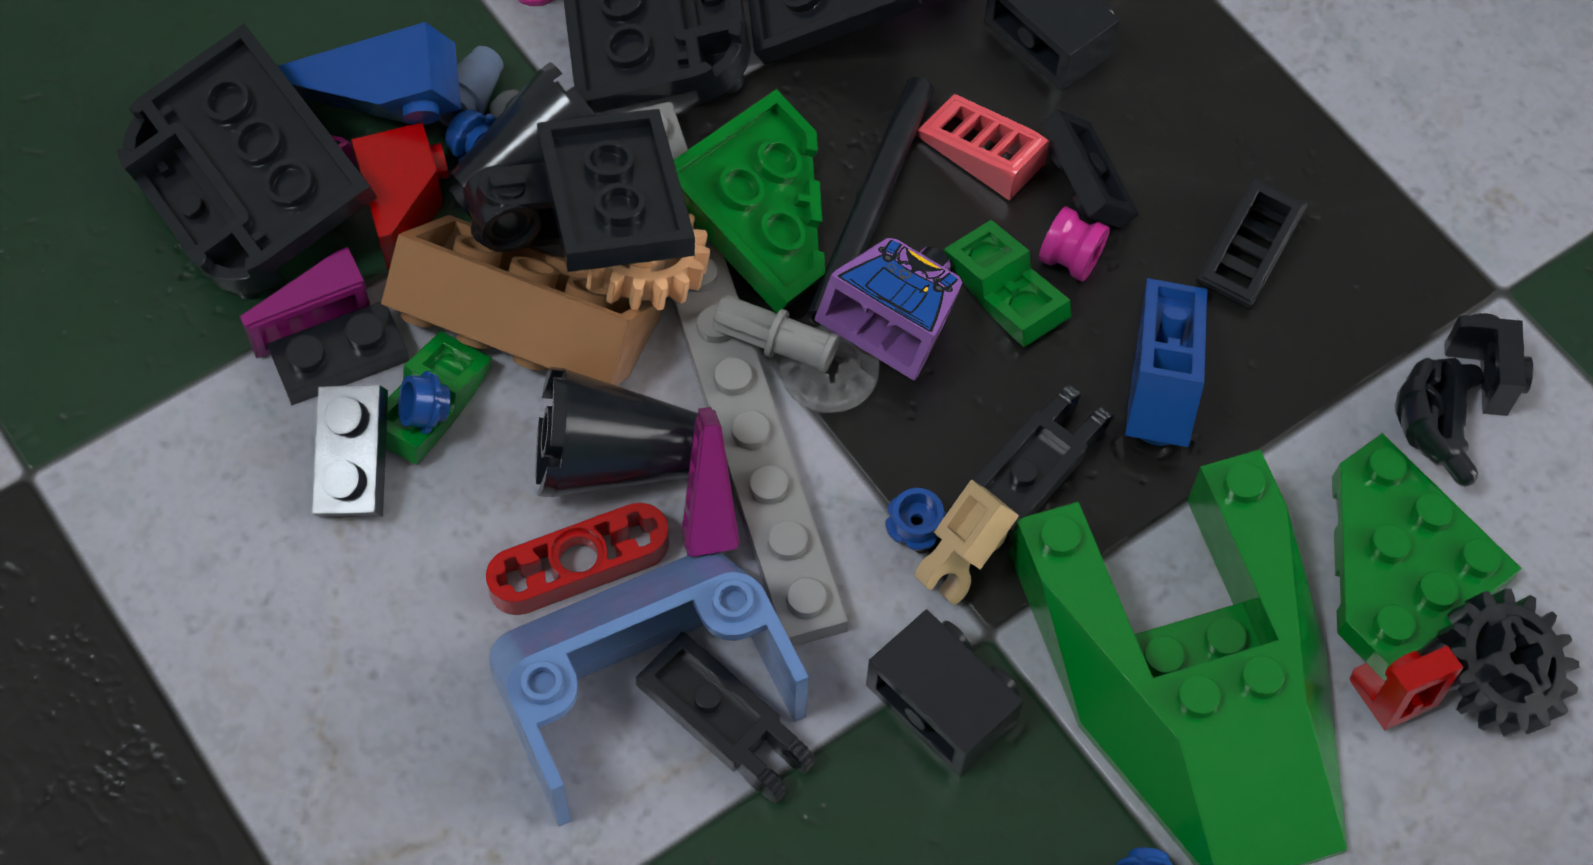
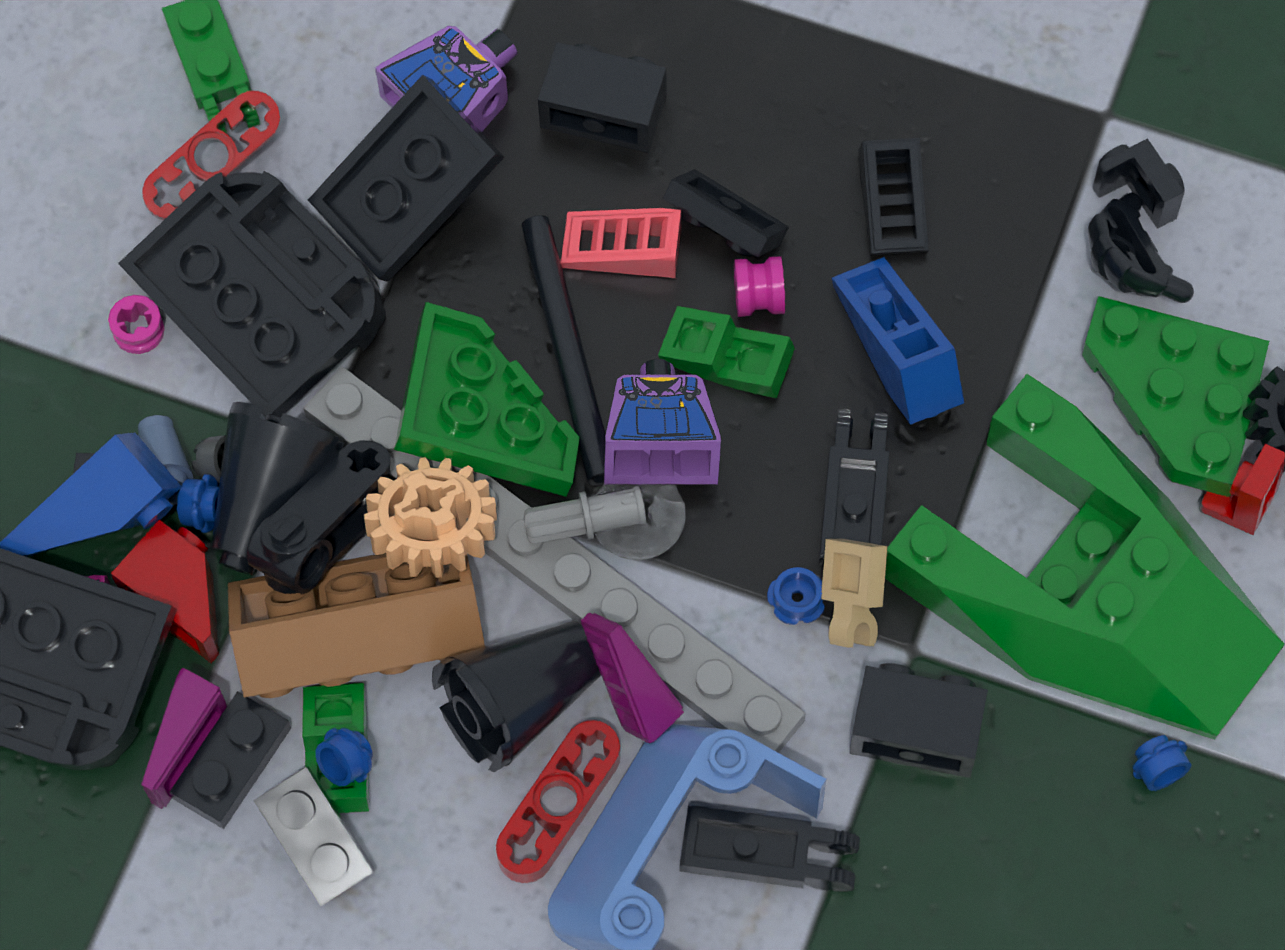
camera: 30 degrees left, 5 degrees up
black plate [537,109,695,272] -> none

